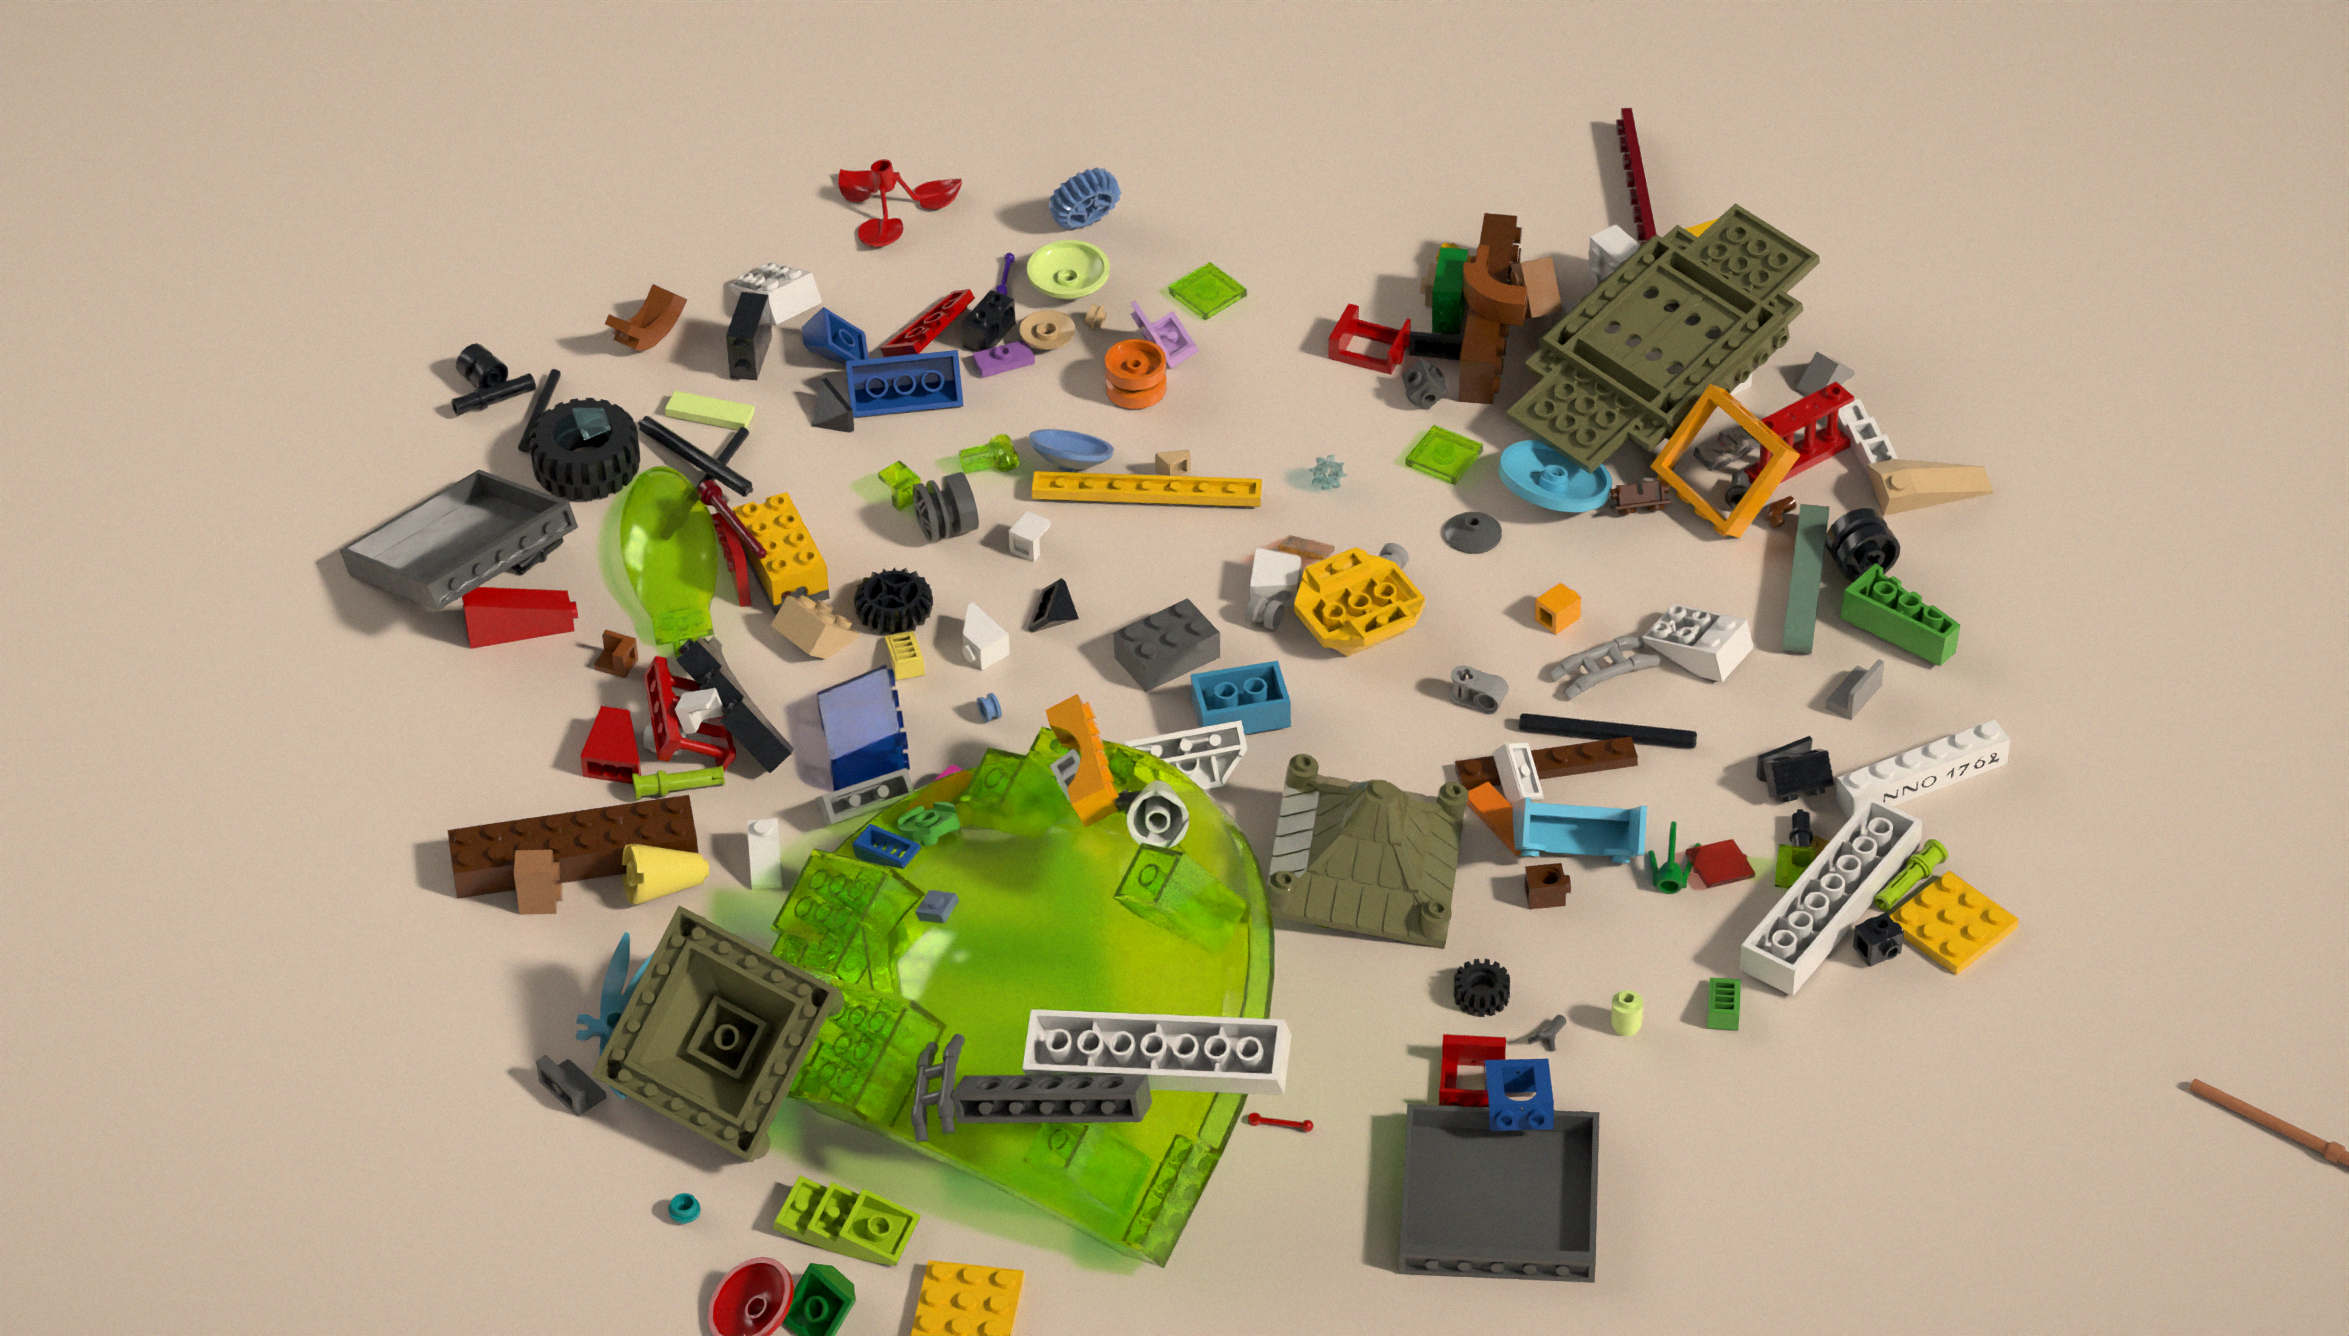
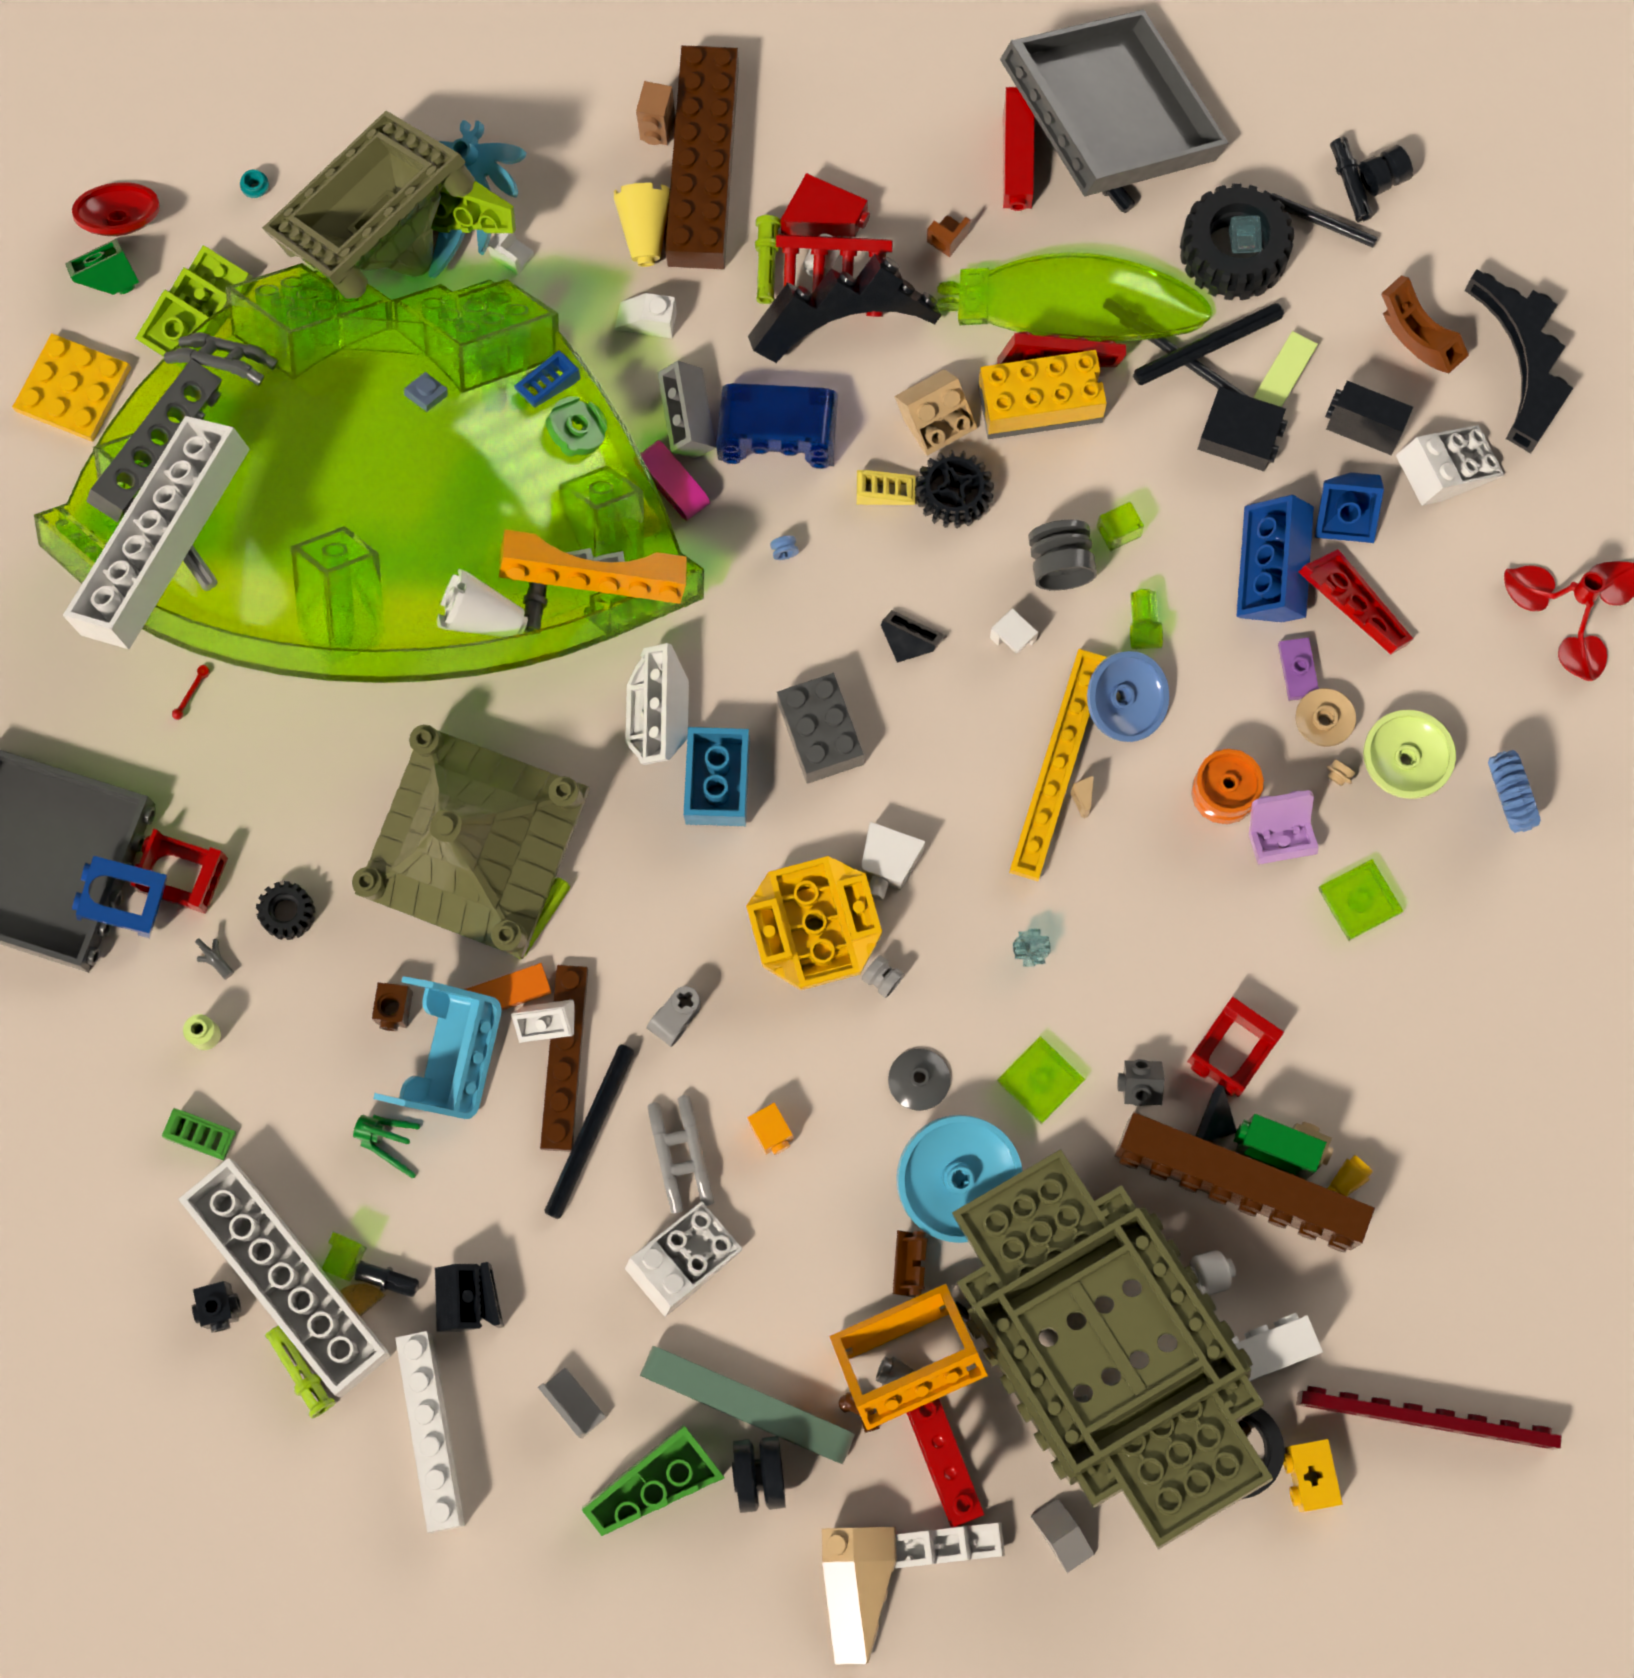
camera: 105 degrees right, 30 degrees up
dark grey panel [536,1055,606,1117] -> none
white panel [675,688,724,734] -> none
dark red piece [697,480,767,559] -> none
black slope [811,378,854,433] -> none
black brick [961,290,1016,352] -> none
white slope [962,602,1010,670] -> none
dark purple hinge [996,253,1015,295] -> none
light grey wheel [1245,593,1284,630] -> none
clear orange piece [1278,535,1335,561] -> none
dark orange arch [1463,245,1527,326] -> none
medium nougat slope [1510,256,1563,319] -> none
clear red piece [1685,839,1756,889] -> none
clear slope [1693,426,1759,471] -> none
yellow plate [1890,870,2019,975] -> none
none -> black brick [1197,387,1288,471]
none -> black arch [1465,269,1573,454]

